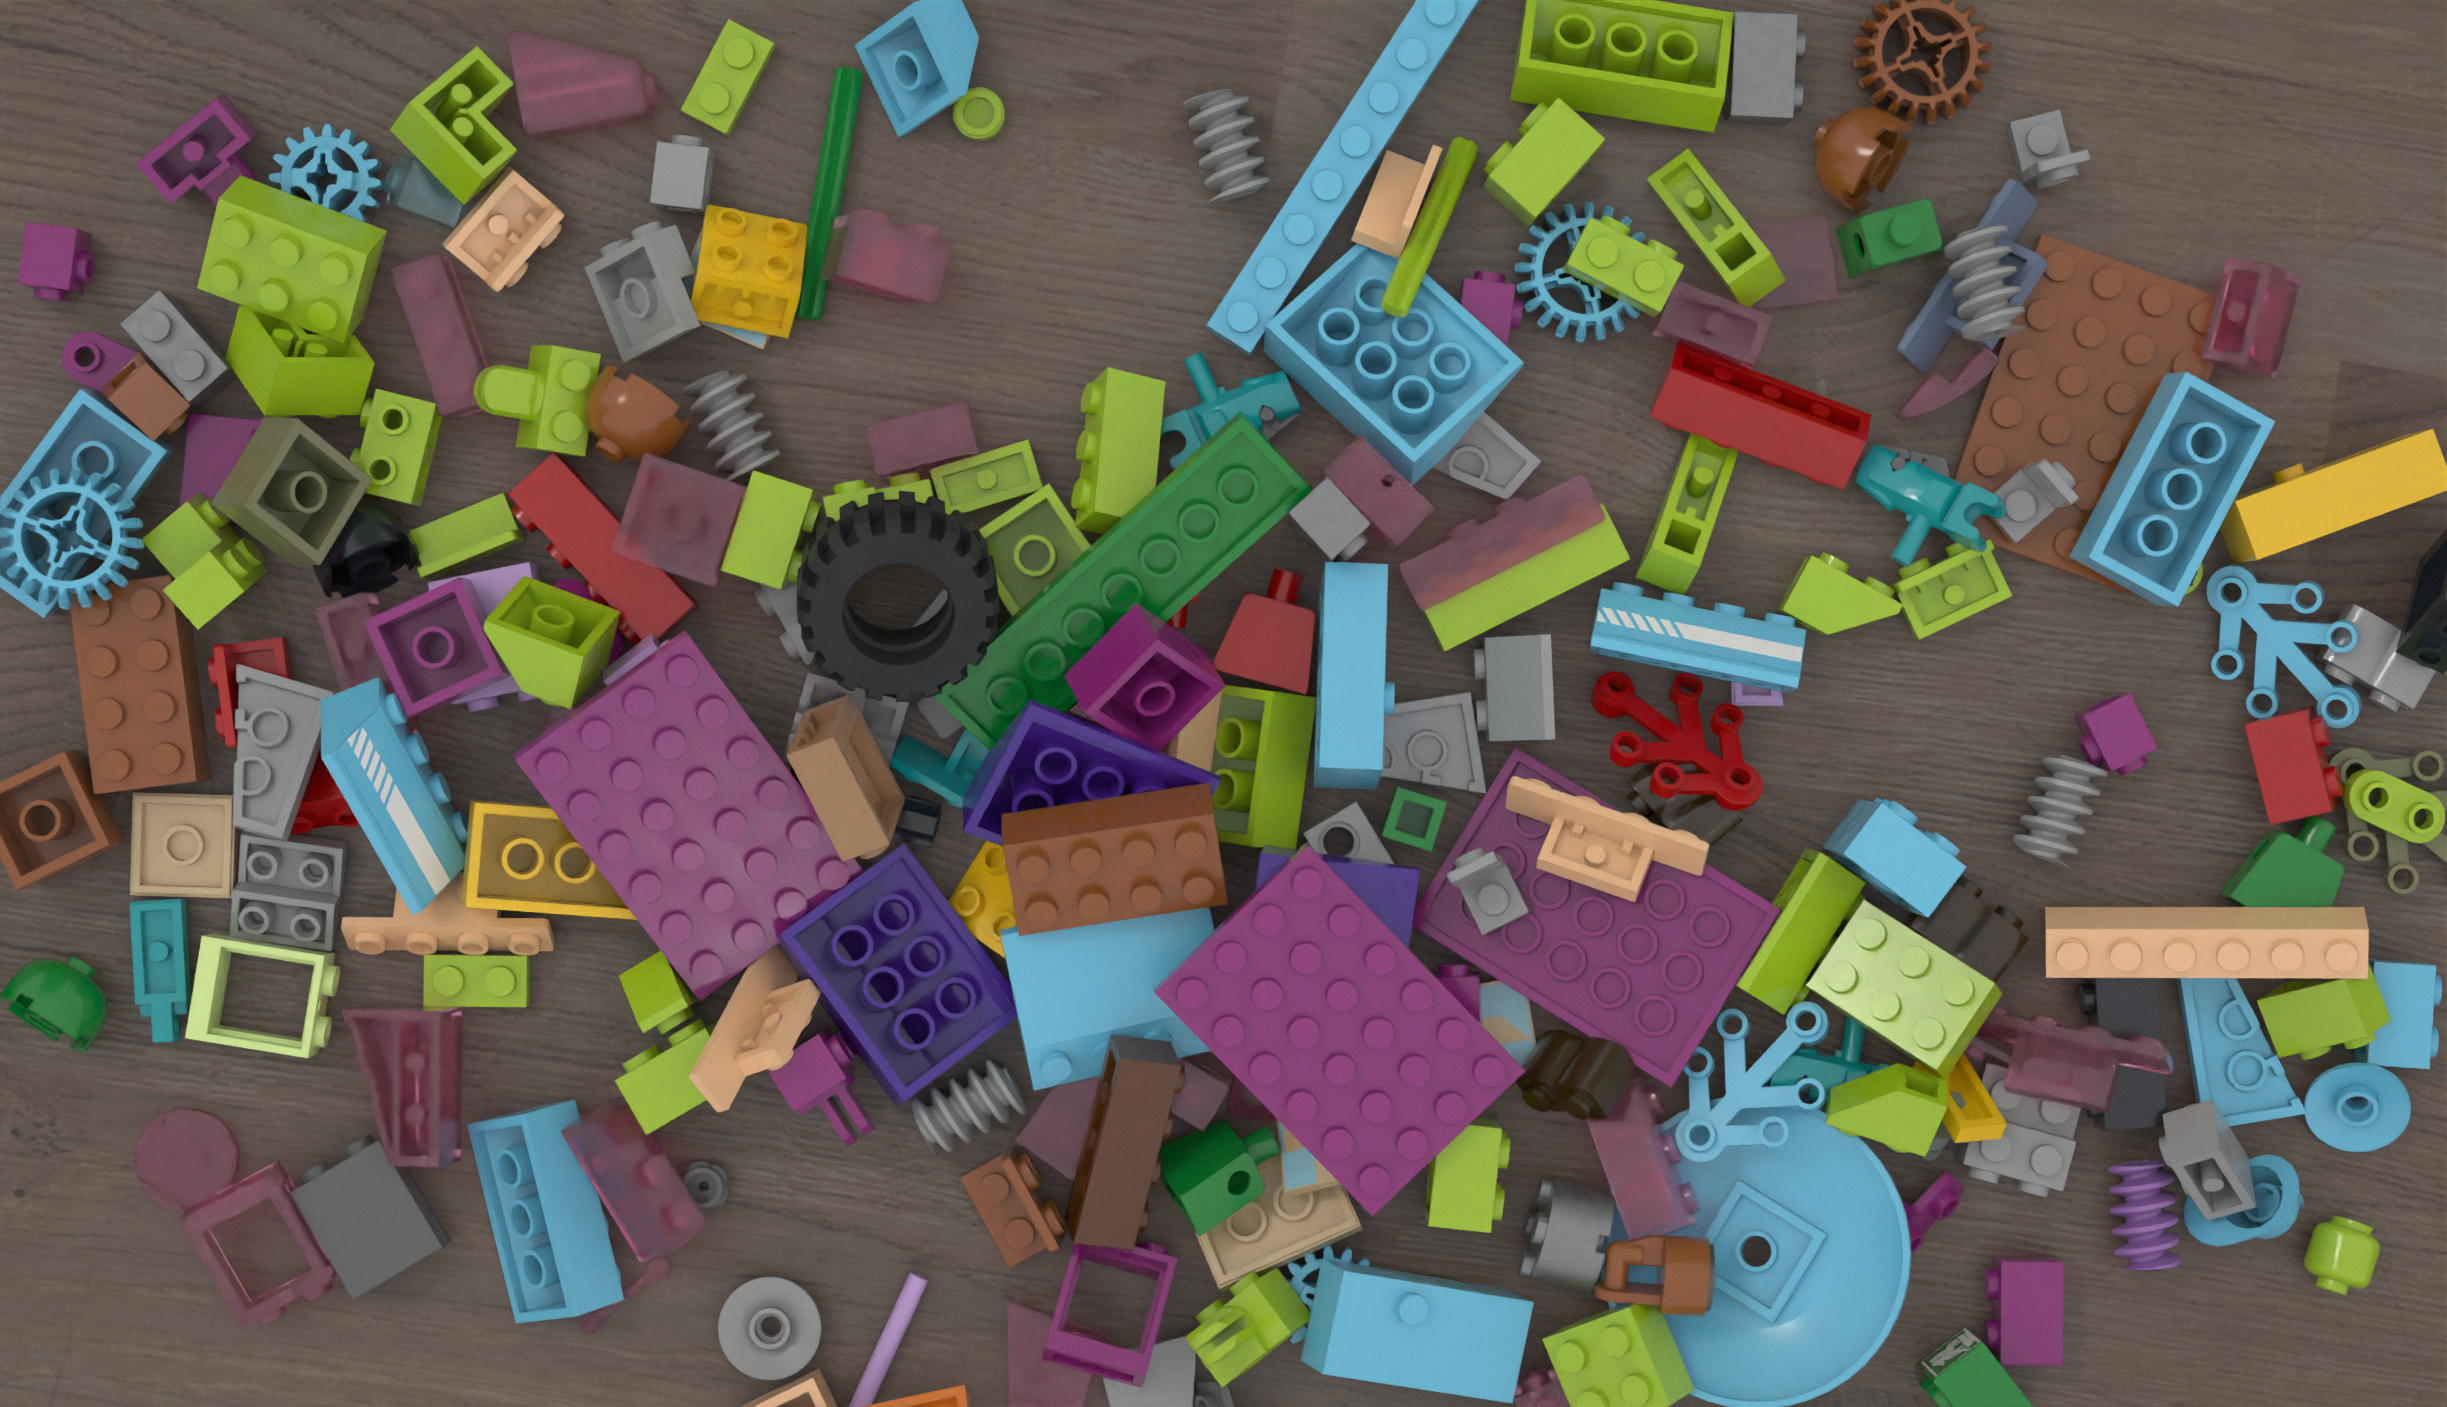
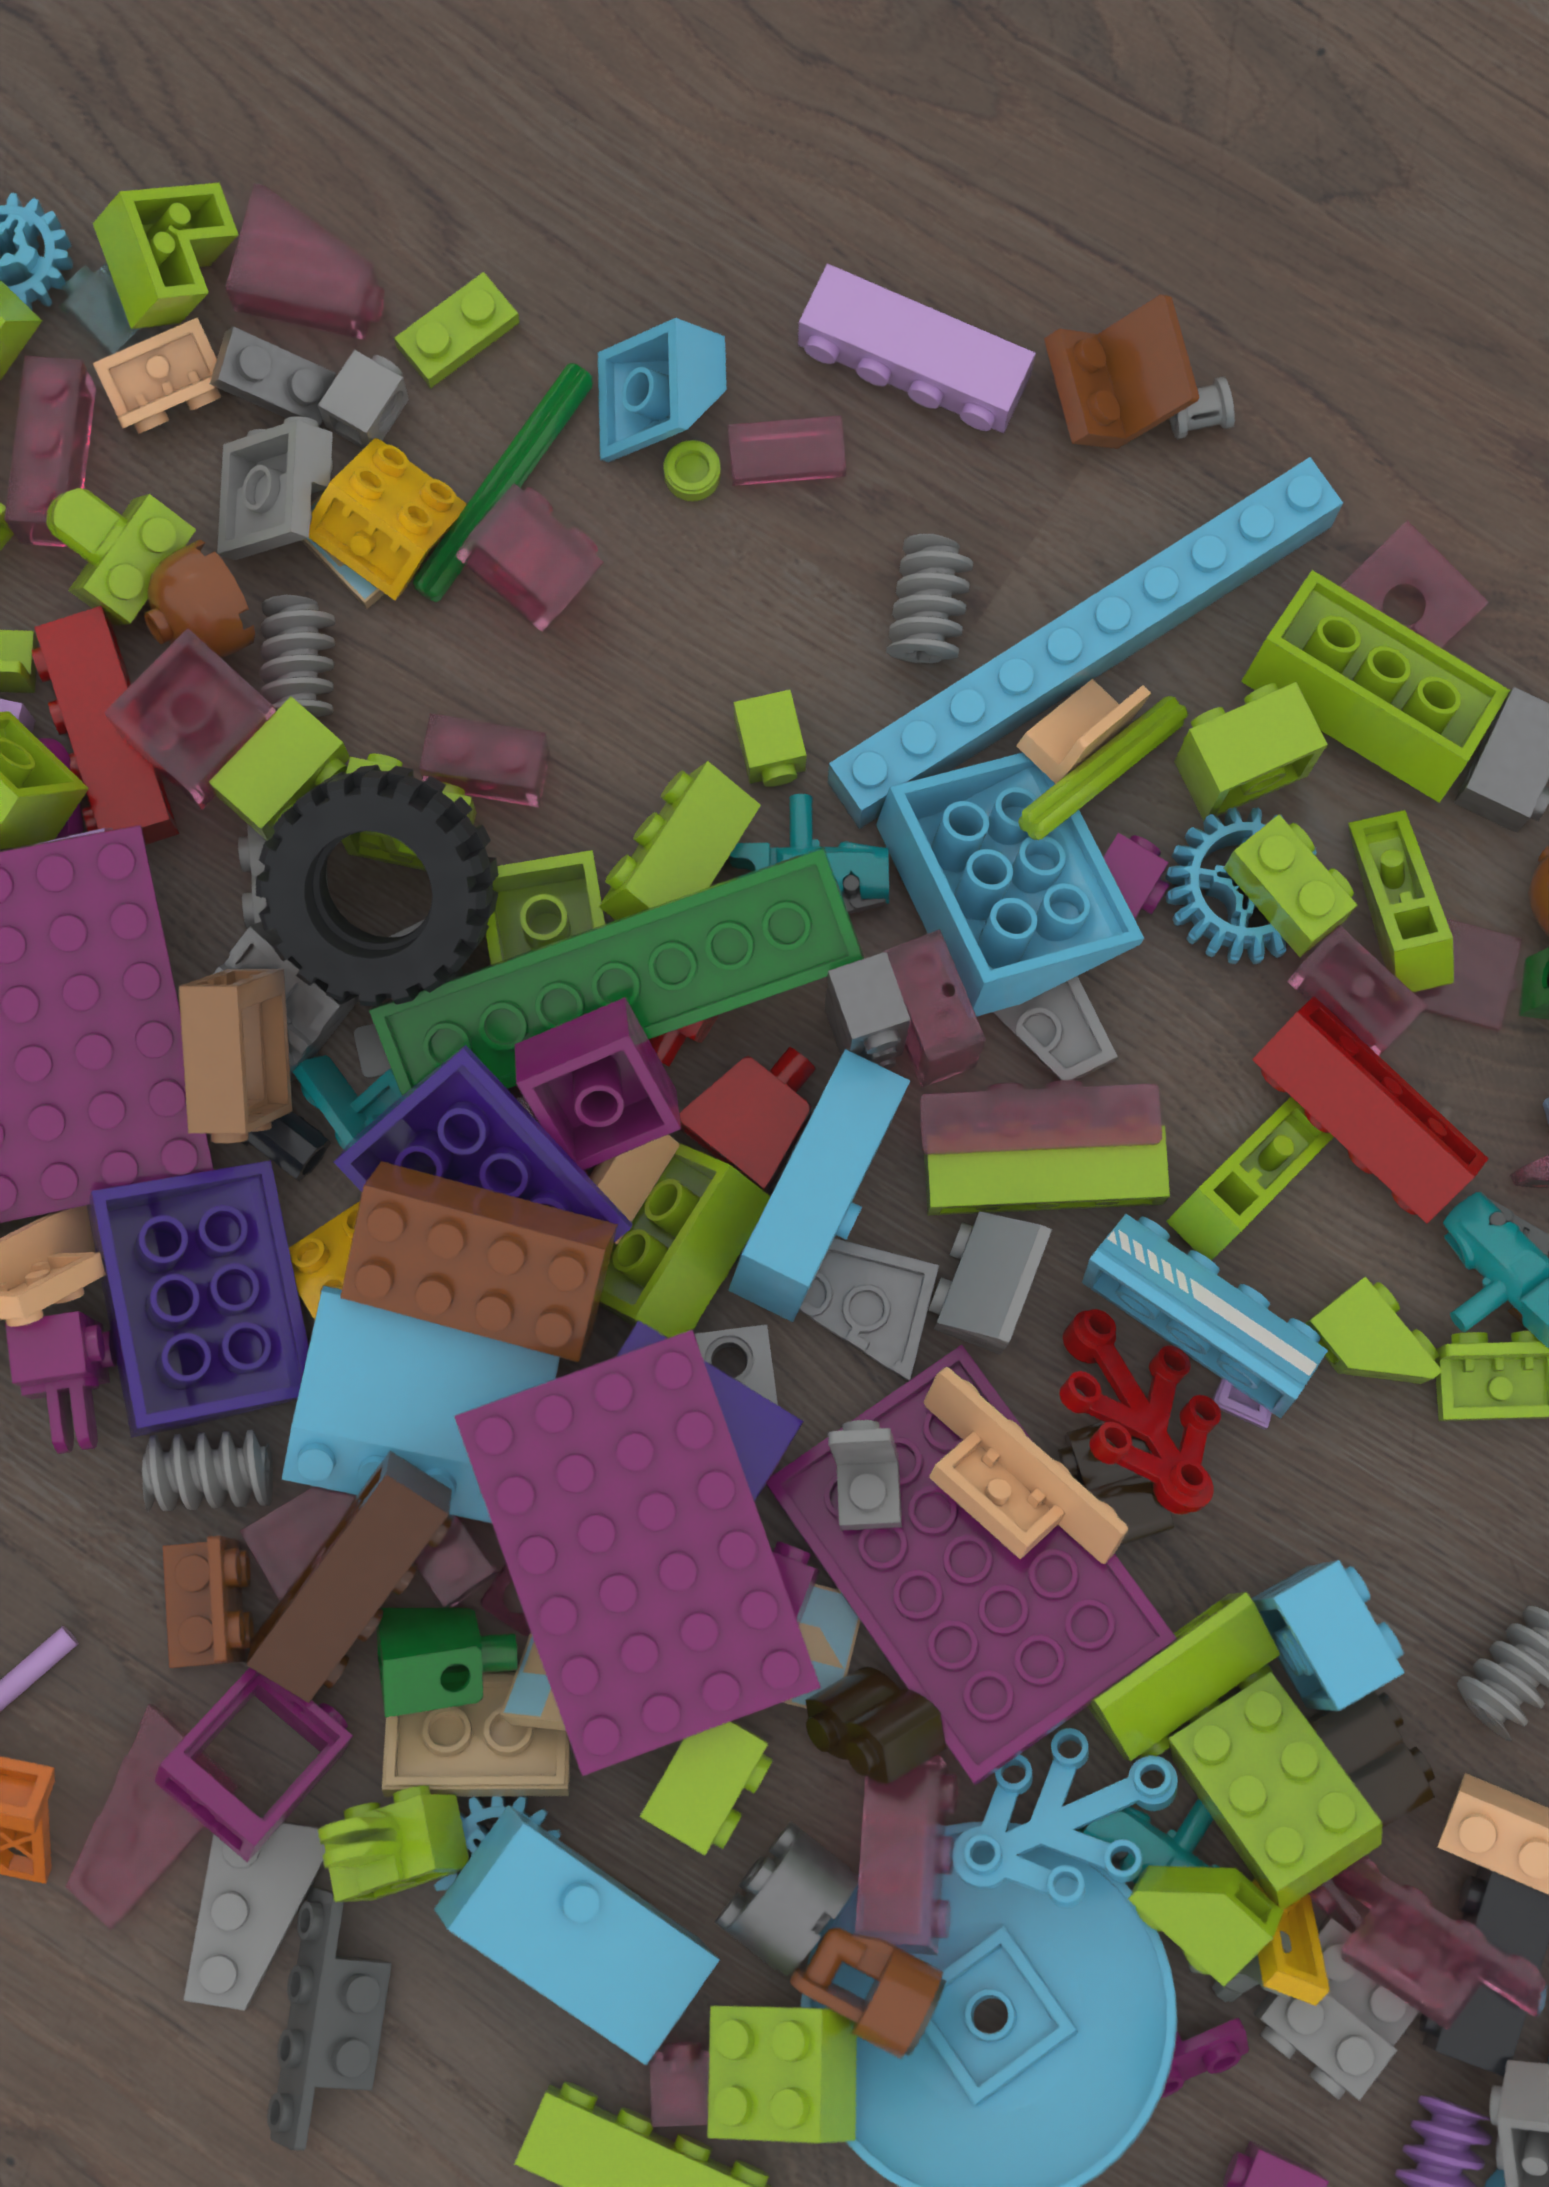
camera: 20 degrees right, 10 degrees down
lime plate [930,439,1043,515] -> none
green brick [1380,785,1447,852] -> none
none -> flat silver plate [210,327,336,426]
none -> clear pink tile [728,416,846,486]
none -> lime brick [734,689,807,787]

